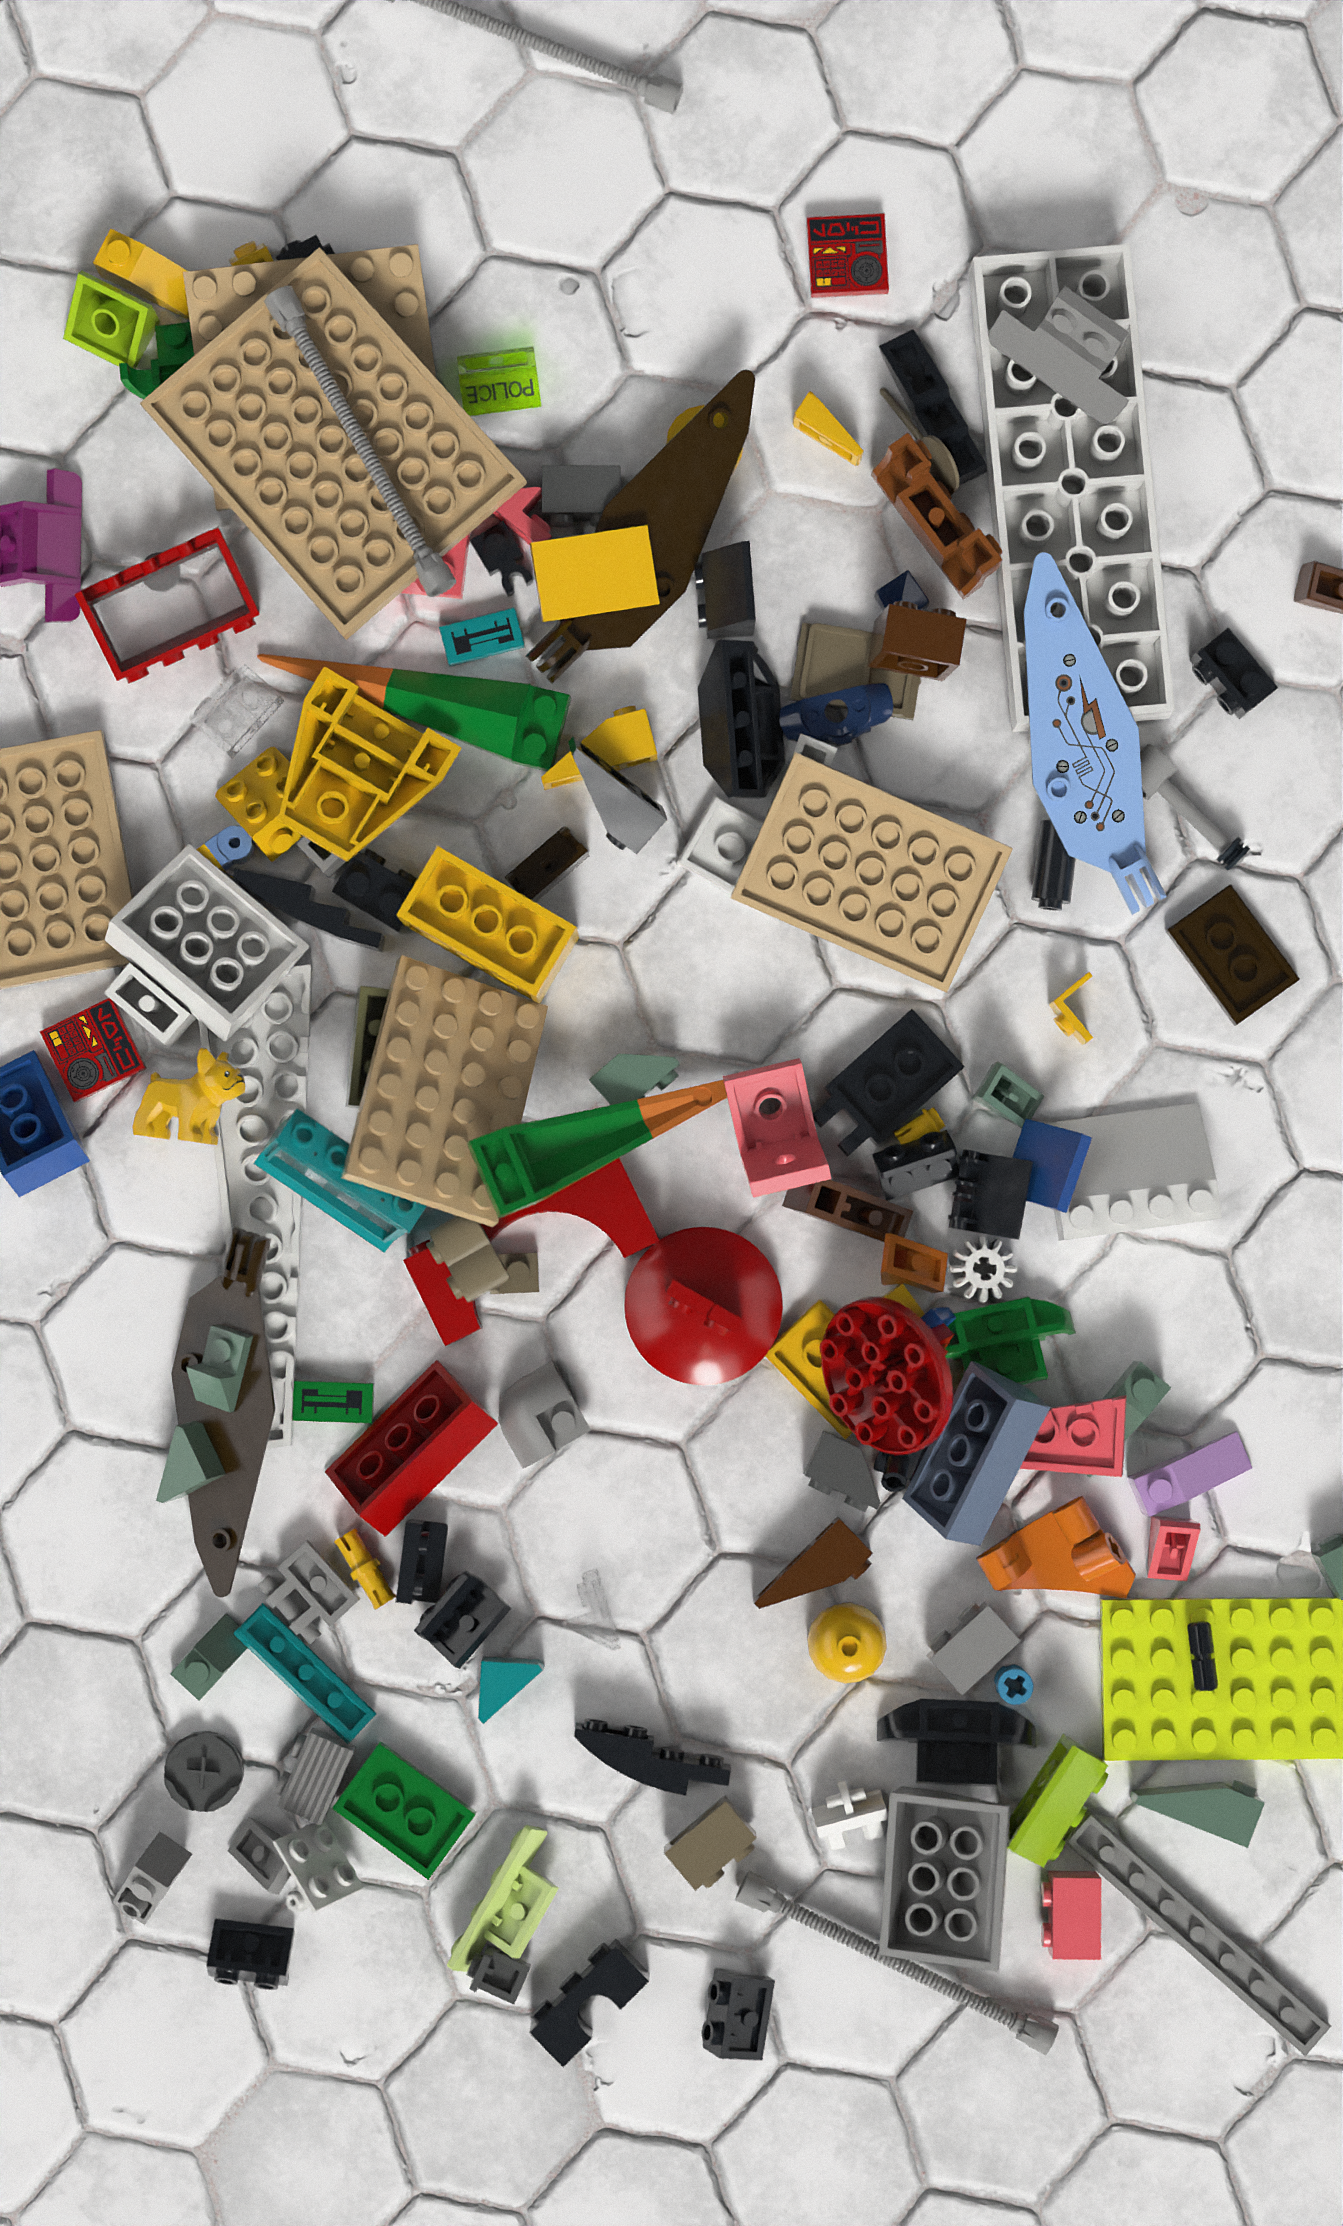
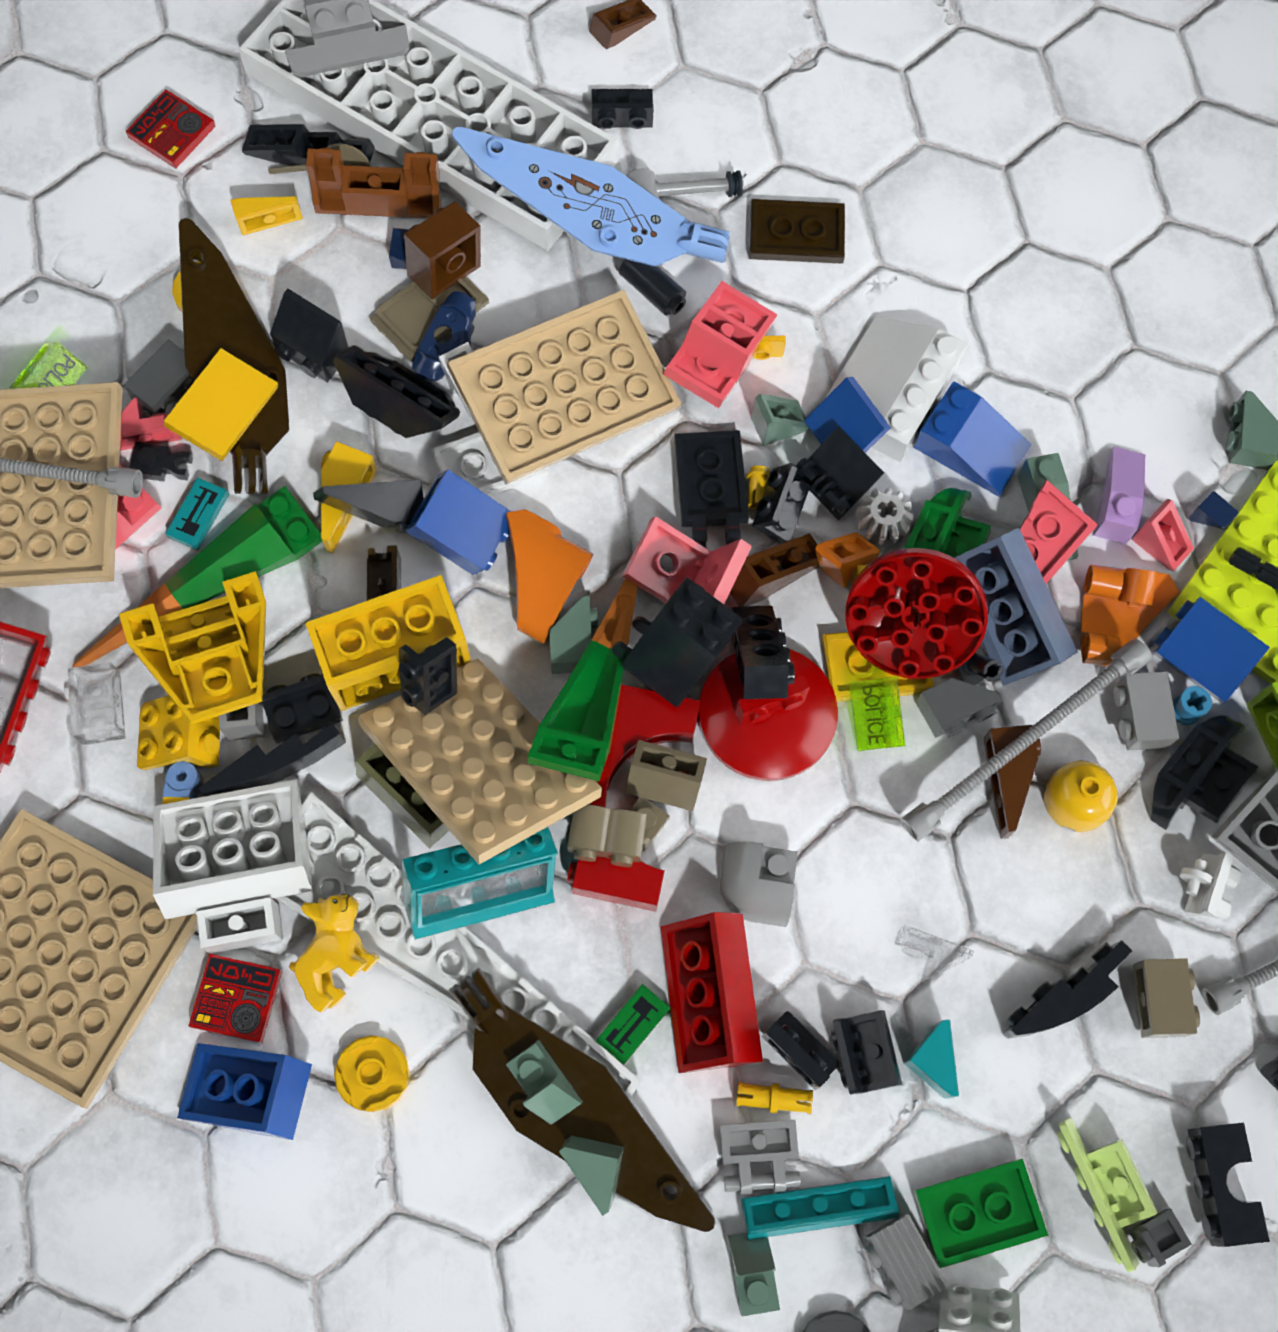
camera: 55 degrees left, 15 degrees down
none -> yellow tile [334,1035,410,1112]
none -> black bracket [399,637,457,715]
none -> brick [405,469,512,575]
none -> orange panel [506,509,594,644]
none -> black container [612,577,744,708]
none -> dark tan brick [625,740,707,811]
none -> coral bracket [663,281,777,408]
none -> black brick [731,606,795,699]
none -> clear neon green panel [849,676,905,751]
none -> light grey hose [900,638,1152,842]
none -> blue slope [914,381,1032,497]
none -> blue brick [1153,597,1270,703]
none -> dark blue slope [1188,491,1239,529]

